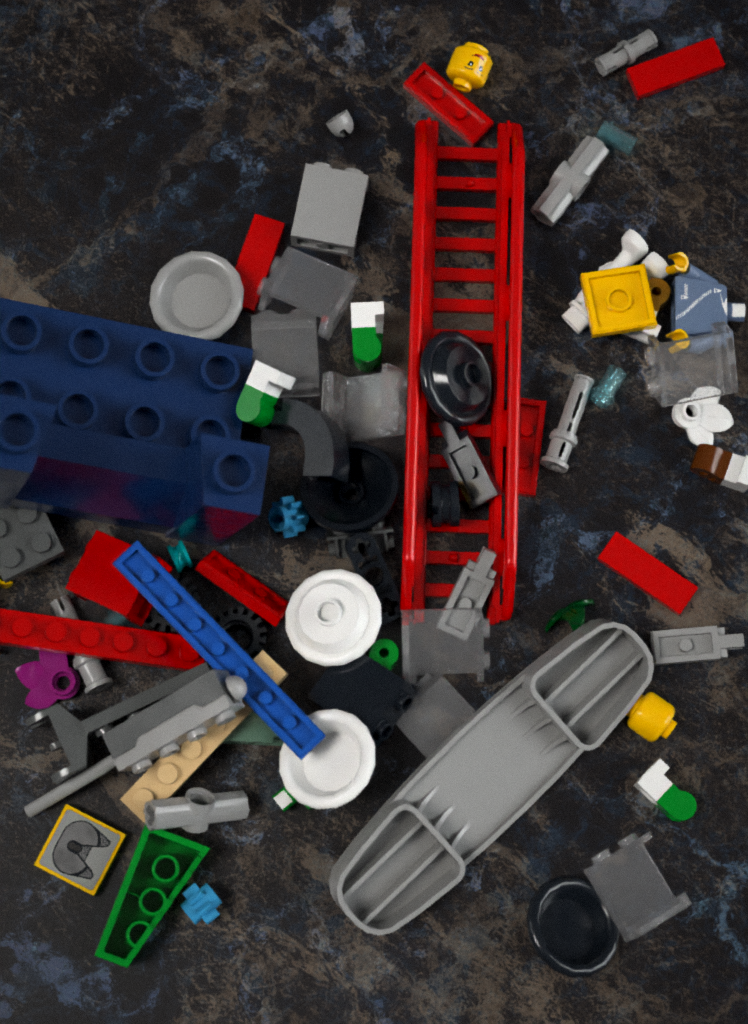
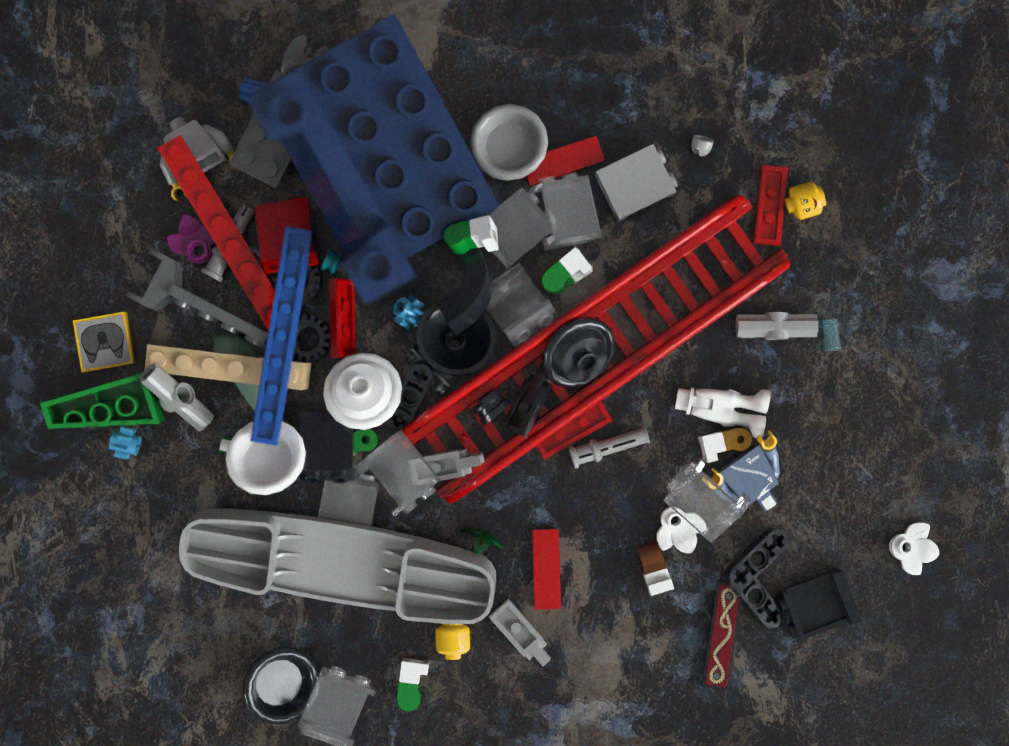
camera: 55 degrees right, 10 degrees up
piece [24,669,247,818] -> none
yellow tile [580,264,657,338] -> none
clear light blue pin [590,365,627,408] -> none
light grey pin [594,29,658,76] -> none
red tile [625,37,726,100] -> none

